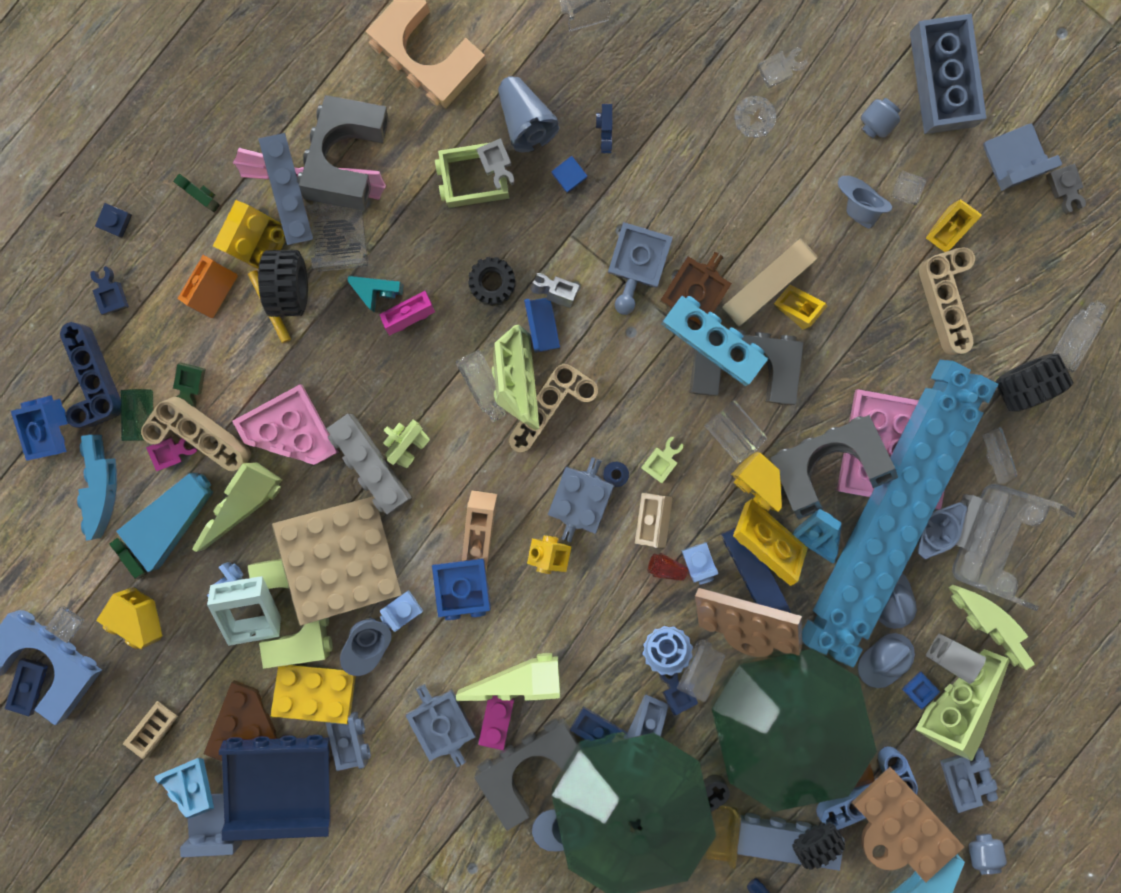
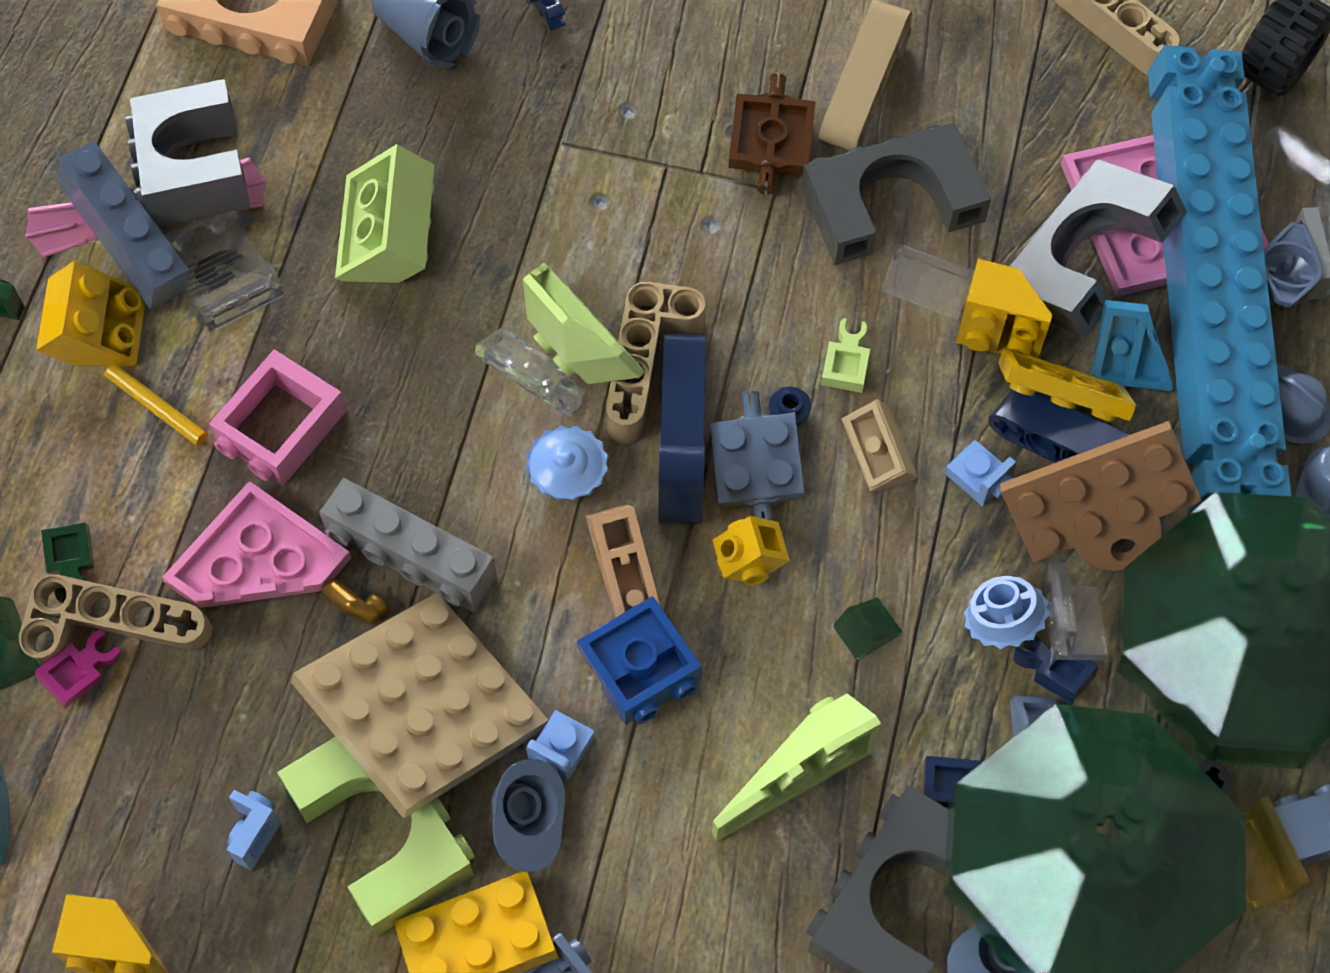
camera: 25 degrees left, 25 degrees down
dark green plate [109,538,147,580] -> none
dark azure slope [116,473,213,572] -> none
orange panel [177,255,238,318] -> none
yellowish green wedge [193,462,283,552] -> none
light aqua window [207,576,281,646] -> none
black tyre [258,250,308,317] -> none
teal slope [348,276,404,313] -> none
dark pink plate [380,291,435,336] -> none
yellowish green hips [383,419,430,468] -> none
sand blue plate [405,684,476,767] -> none
yellowish green window [435,143,509,208] -> none
black tyre [468,257,516,306] -> none
light grey plate [476,138,514,190] -> none
dark pink plate [478,695,514,750] -> none
blue panel [524,297,560,353] -> none
flat silver plate [531,273,580,308] -> none
blue tile [551,156,587,194] -> none
sand blue plate [608,222,673,315] -> none
clear red cone [647,553,688,581] -> none
medium azure brick [661,296,768,386] -> none
yellow slope [774,284,828,330] -> none
none -> bright pink window [209,349,347,486]
none -> pearl gold arm [322,578,388,624]
none -> yellowish green slope [335,144,435,283]
none -> light blue piece [525,425,609,500]
none -> dark blue beam [658,333,706,524]
none -> clear green slope [834,598,903,659]

